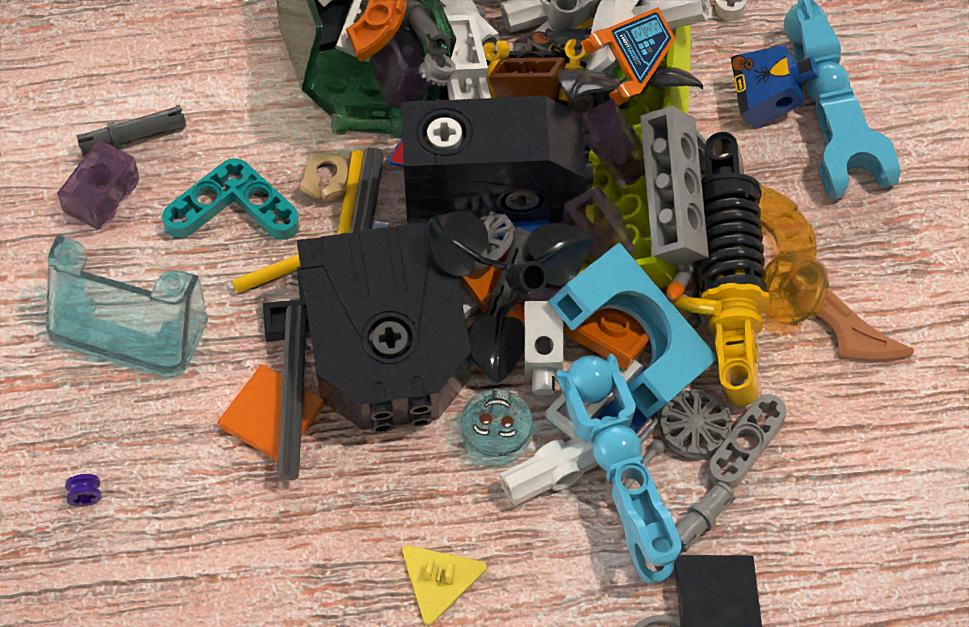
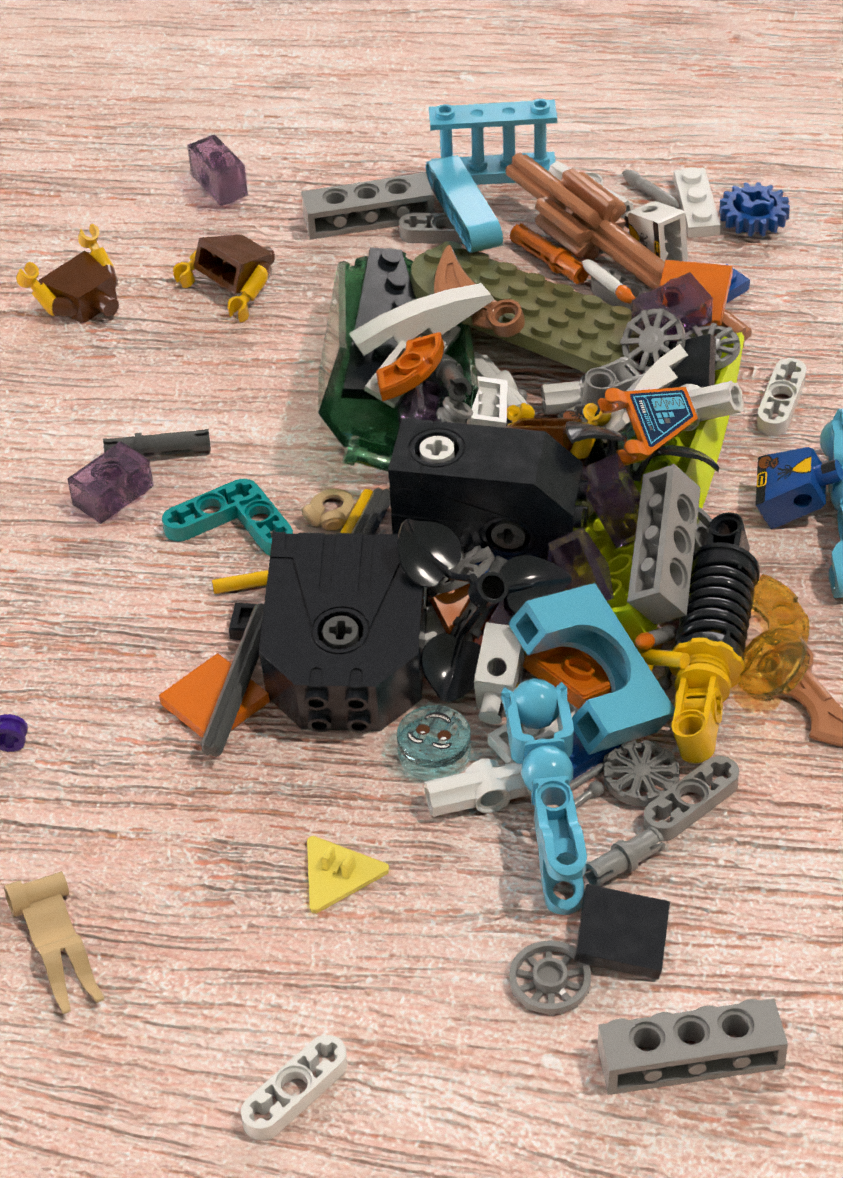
camera: 15 degrees right, 15 degrees down
clear light blue windscreen [46,235,208,378] -> none

